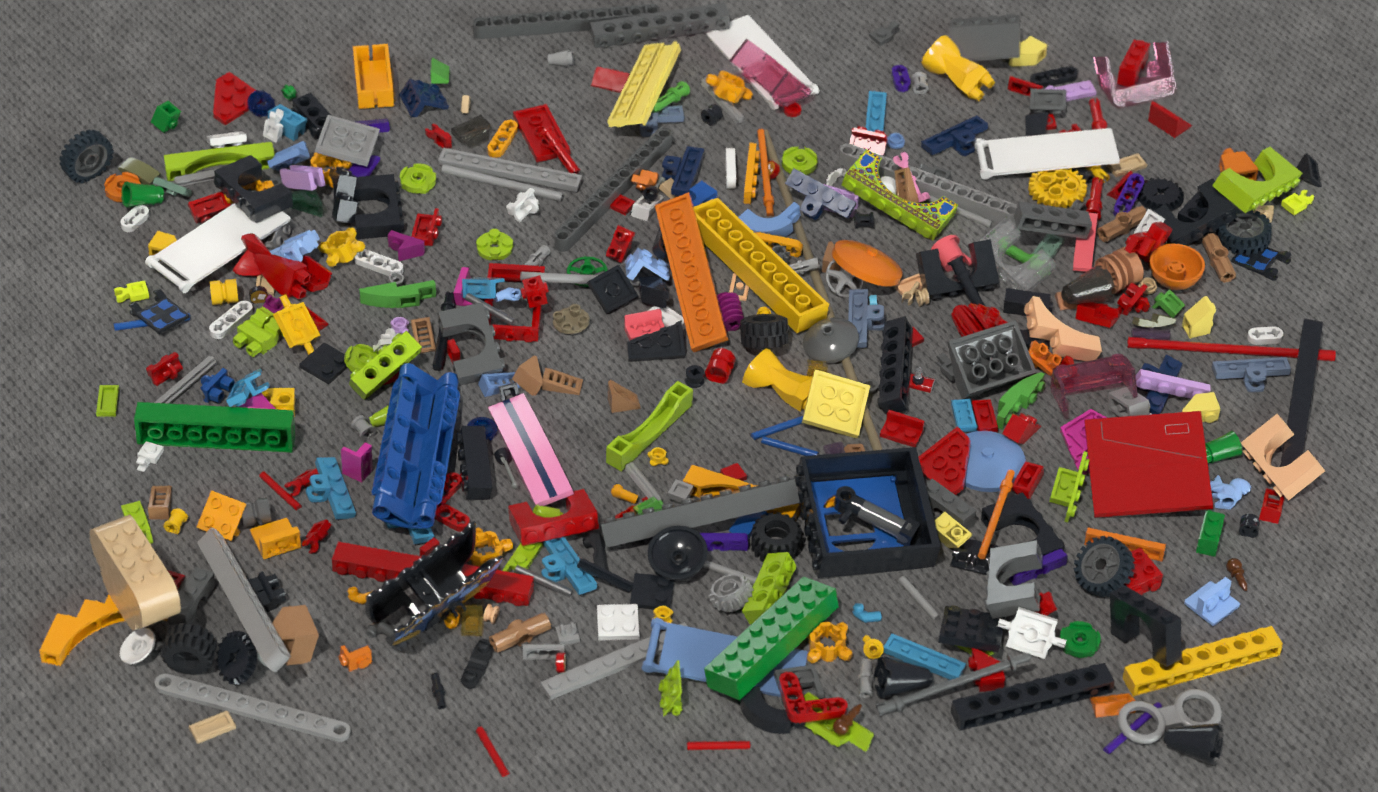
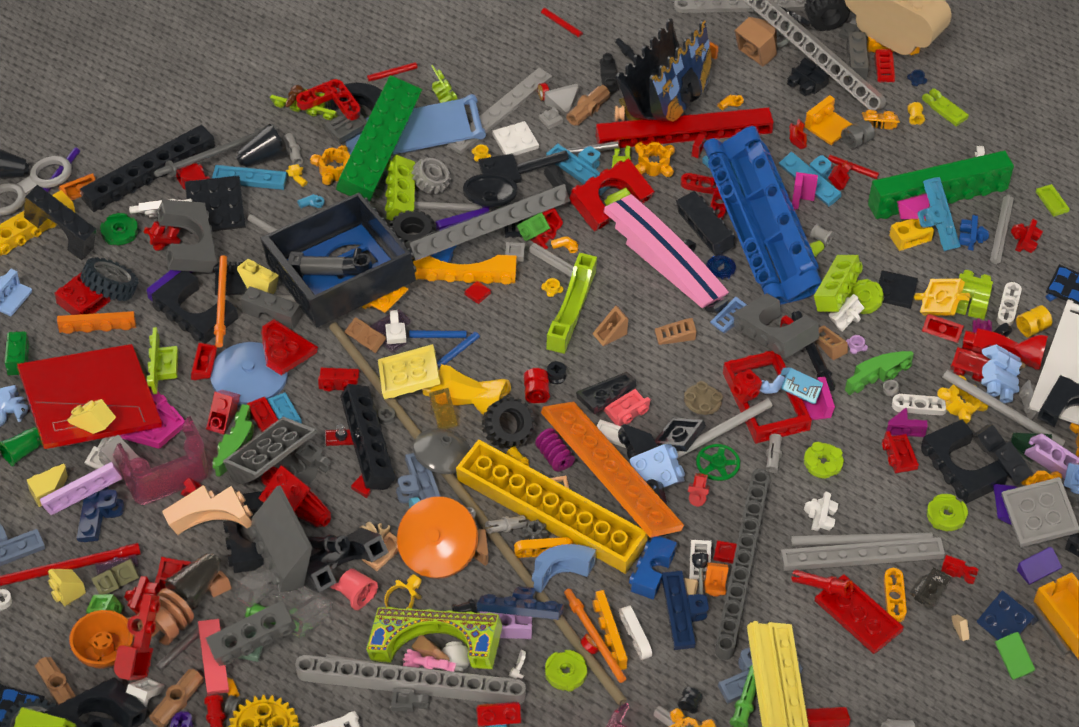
camera: 160 degrees right, 5 degrees up
medium nougat slope [148,486,172,519] -> none
flat silver bar [465,293,515,326] -> none
medium nougat slope [512,356,543,396] -> none
orange hips [1028,340,1062,376] -> none
none -> light yellow slope [67,399,116,434]
none -> dark grey slope [249,486,312,593]
none -> yellow piece [384,574,422,608]
none -> white plate [385,310,406,344]
none -> light grey piece [942,369,1065,446]

